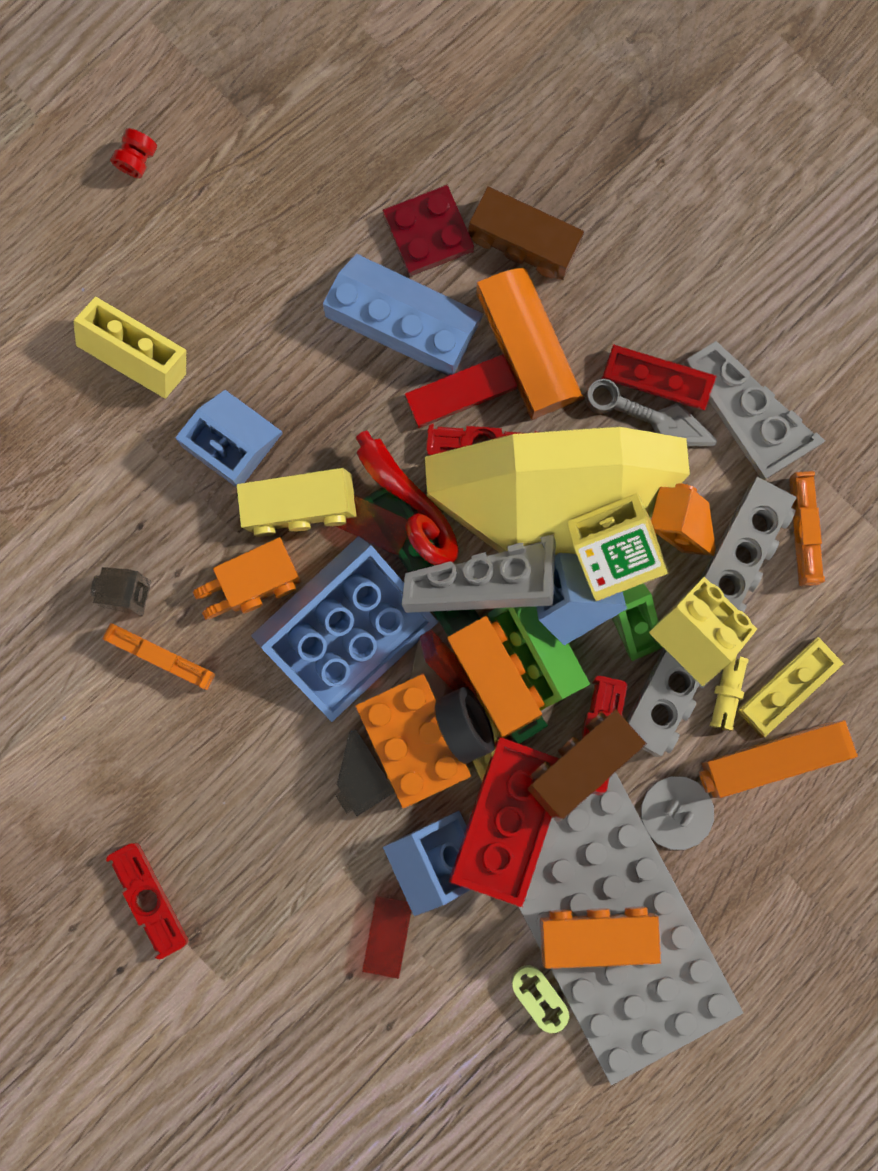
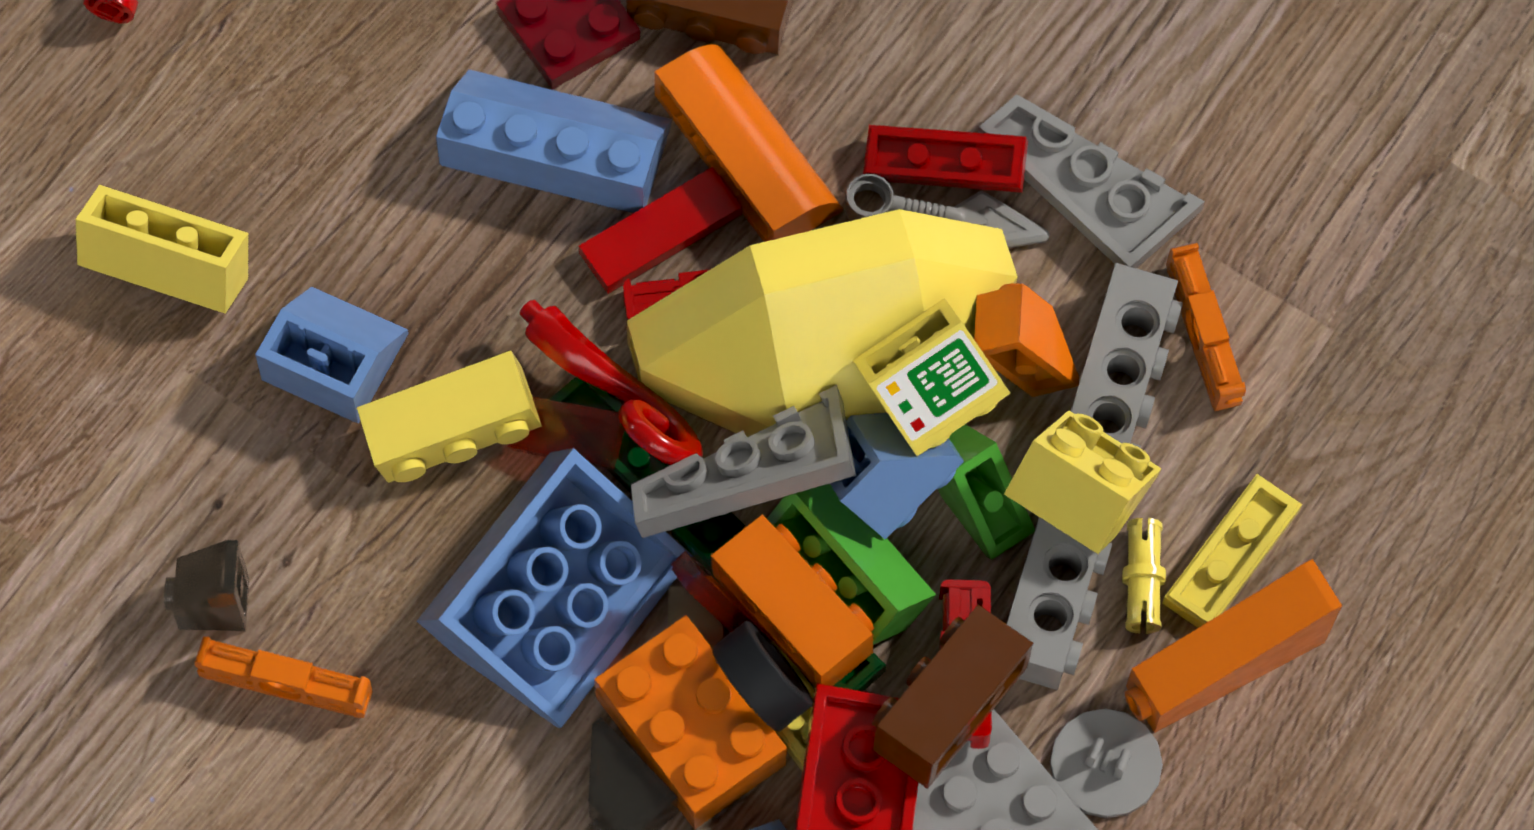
camera: 10 degrees left, 15 degrees down
orange hinge [193,537,301,620] -> none

